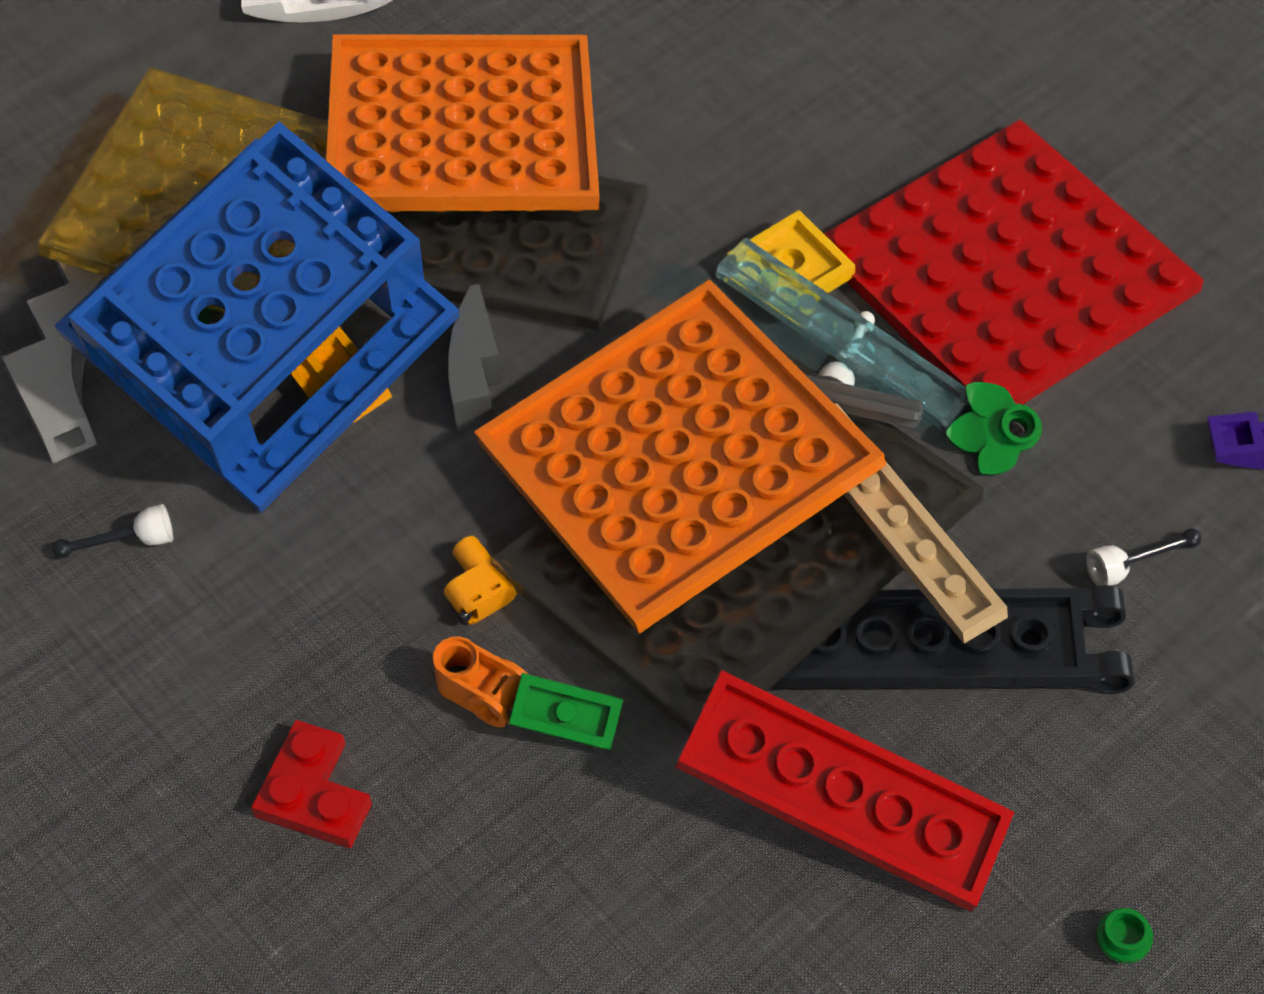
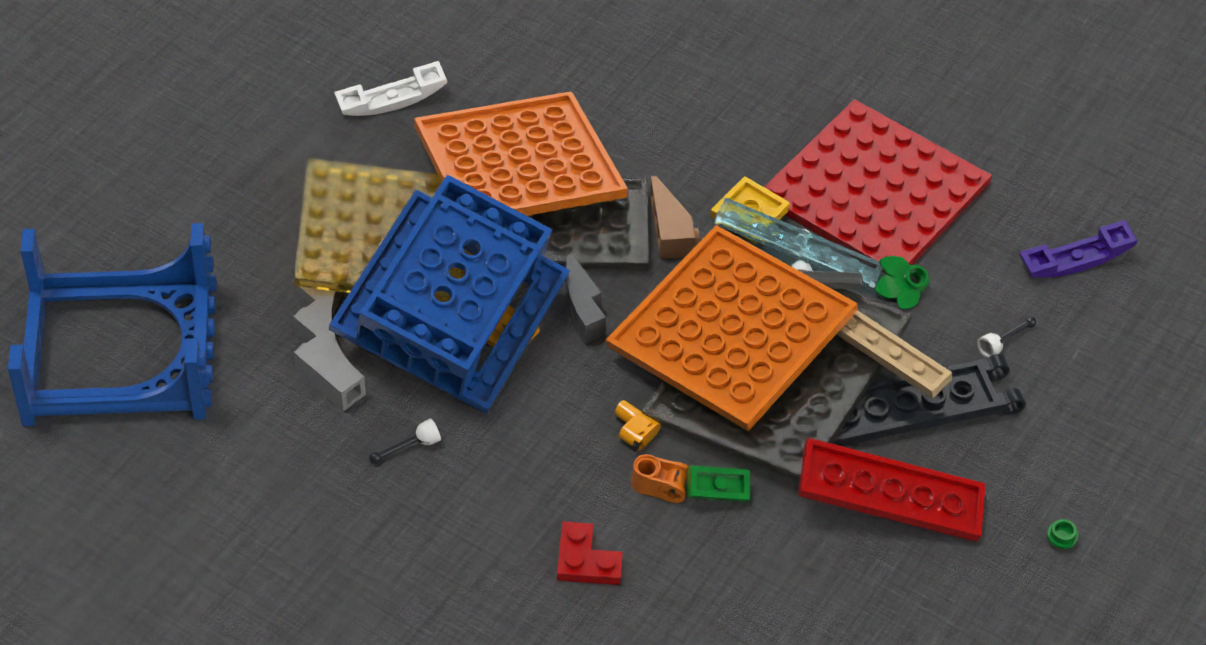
camera: 20 degrees left, 5 degrees down
none -> medium nougat slope [650,176,700,259]

